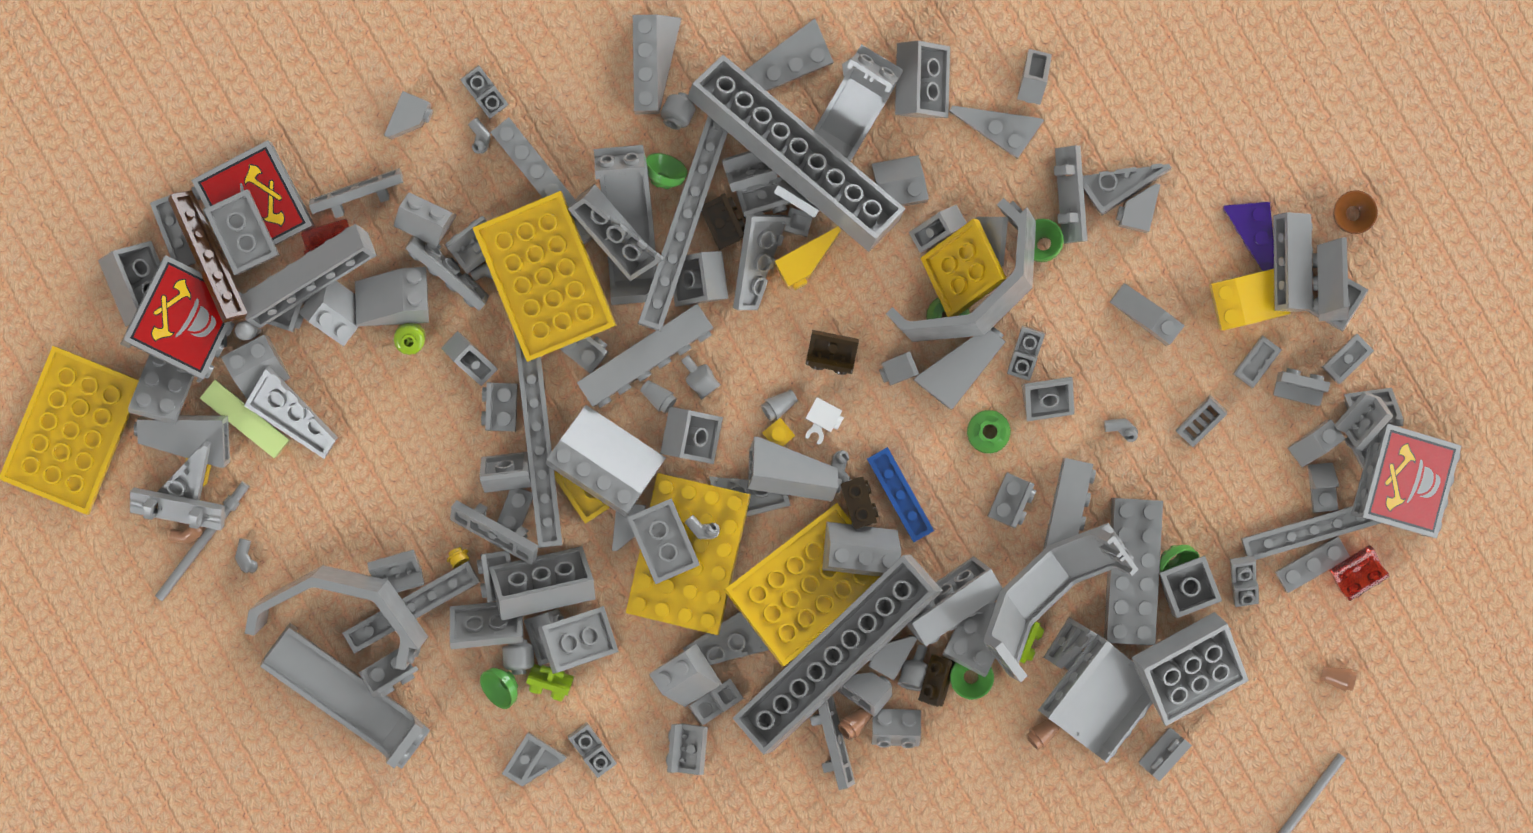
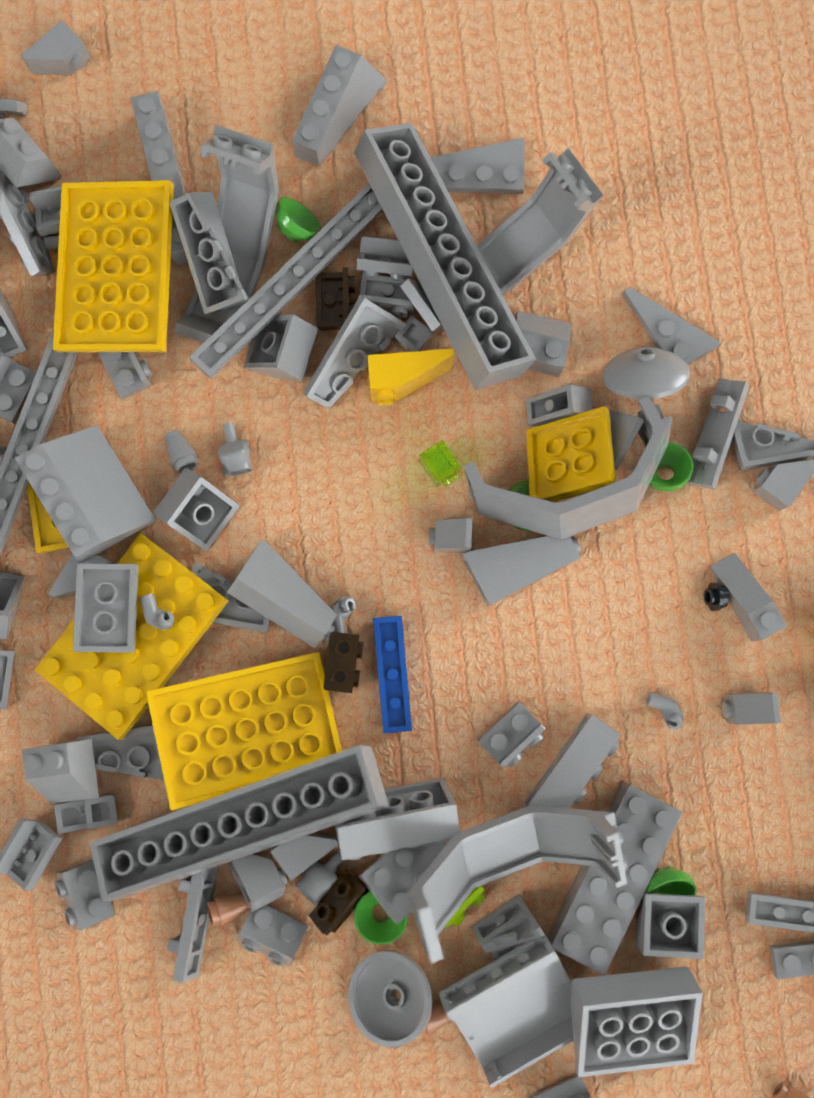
camera: 20 degrees right, 5 degrees down
light grey slope [460,65,509,119] -> none
light grey arm [468,118,491,154] -> none
light grey brick [577,304,714,408] -> none
light grey head [660,92,696,130] -> none
light grey cone [761,389,798,421] -> none
yellow plate [762,418,795,446] -> none
white brick [805,397,844,445] -> none
dark brown bracket [806,330,859,375] -> none
light grey slope [822,522,901,577] -> none
light grey slope [895,41,950,118] -> none
bright green piece [967,410,1011,454] -> none
light grey slope [1007,326,1045,381] -> none
light grey slope [1017,49,1052,105] -> none
light grey slope [1021,377,1074,422] -> none
light grey slope [1176,395,1227,447] -> none
light grey slope [1230,556,1259,607] -> none
none -> light grey bracket [54,860,115,931]
none -> light grey dish [348,951,432,1047]
none -> clear neon green brick [418,440,462,487]
none -> light grey dish [603,347,690,399]
none -> black plate [704,583,729,611]
none -> light grey slope [722,692,781,724]

